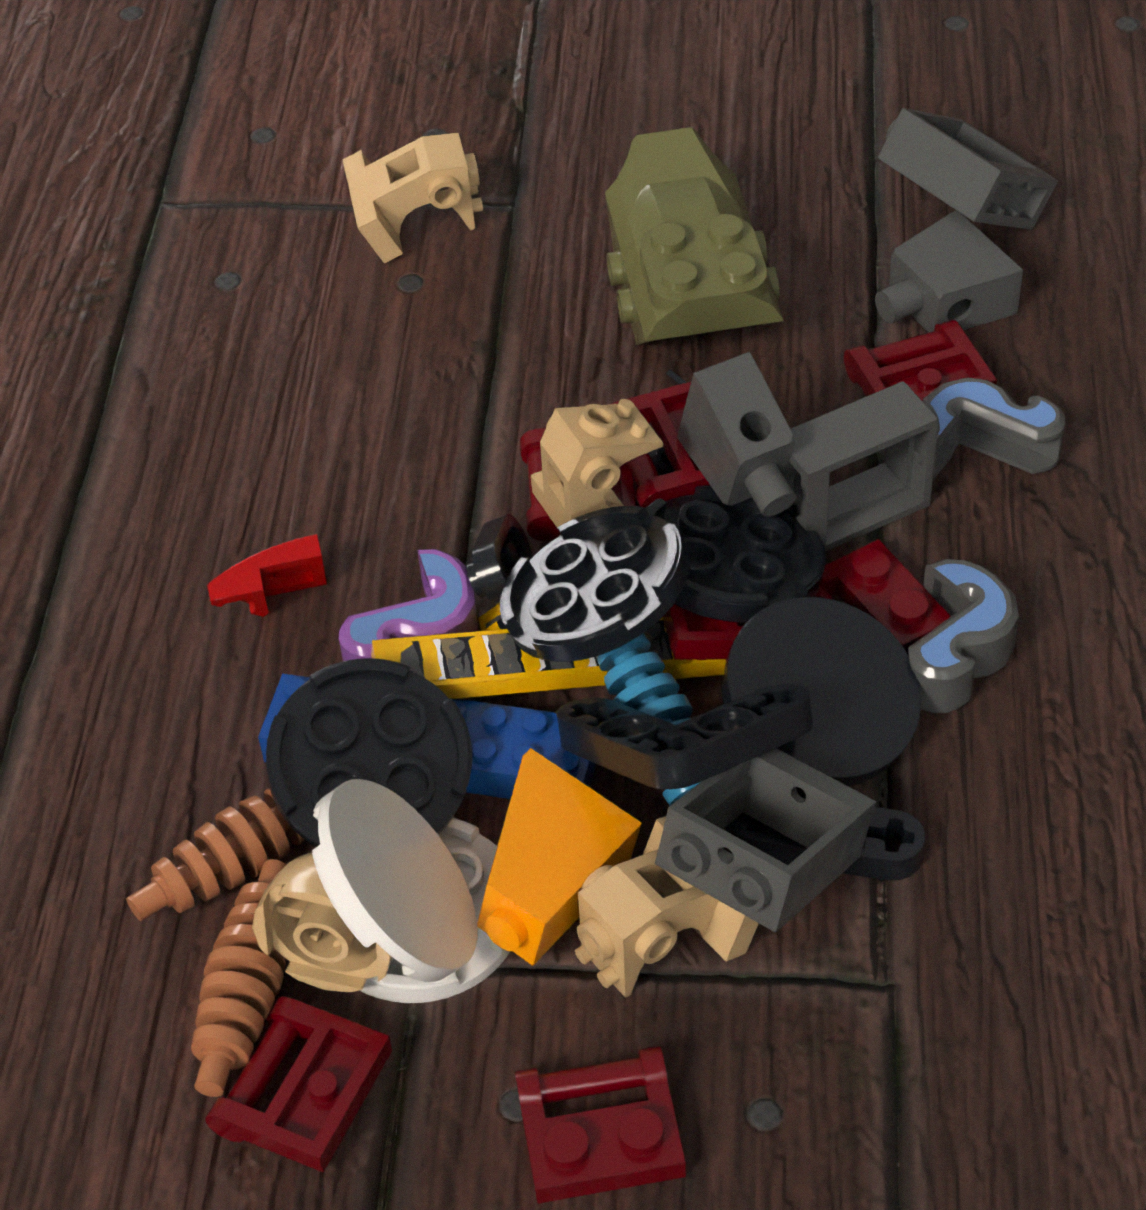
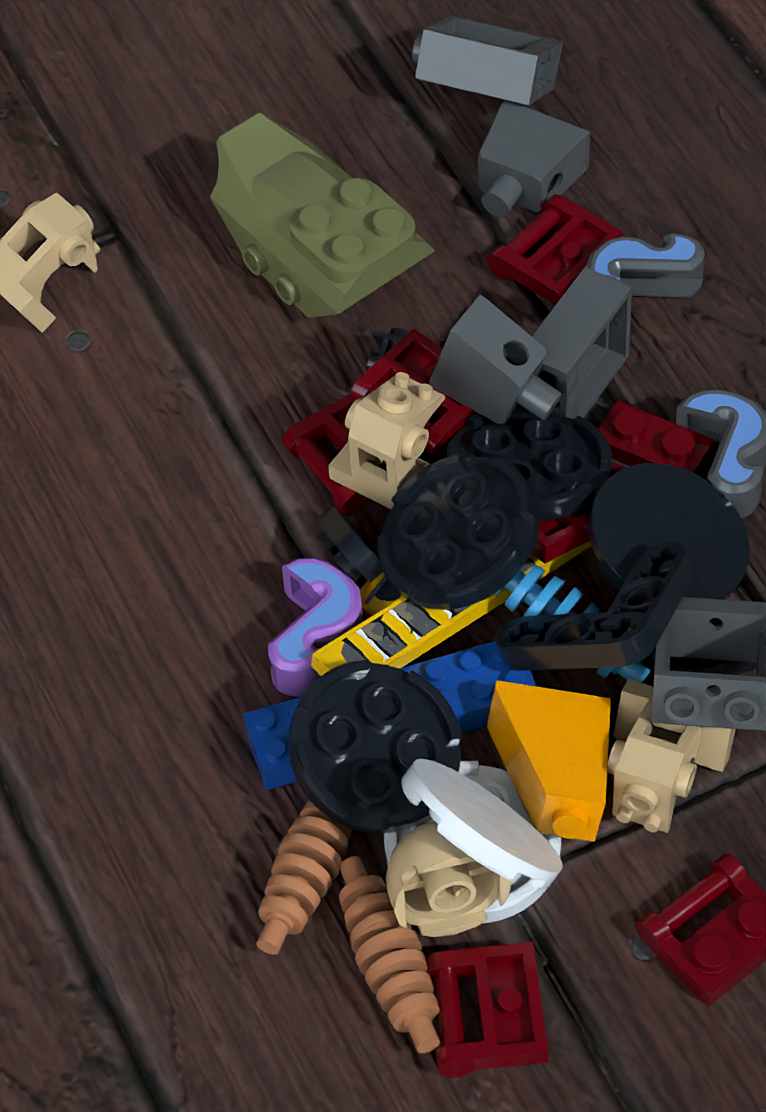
camera: 30 degrees left, 5 degrees up
red slope [207,534,327,617] -> none

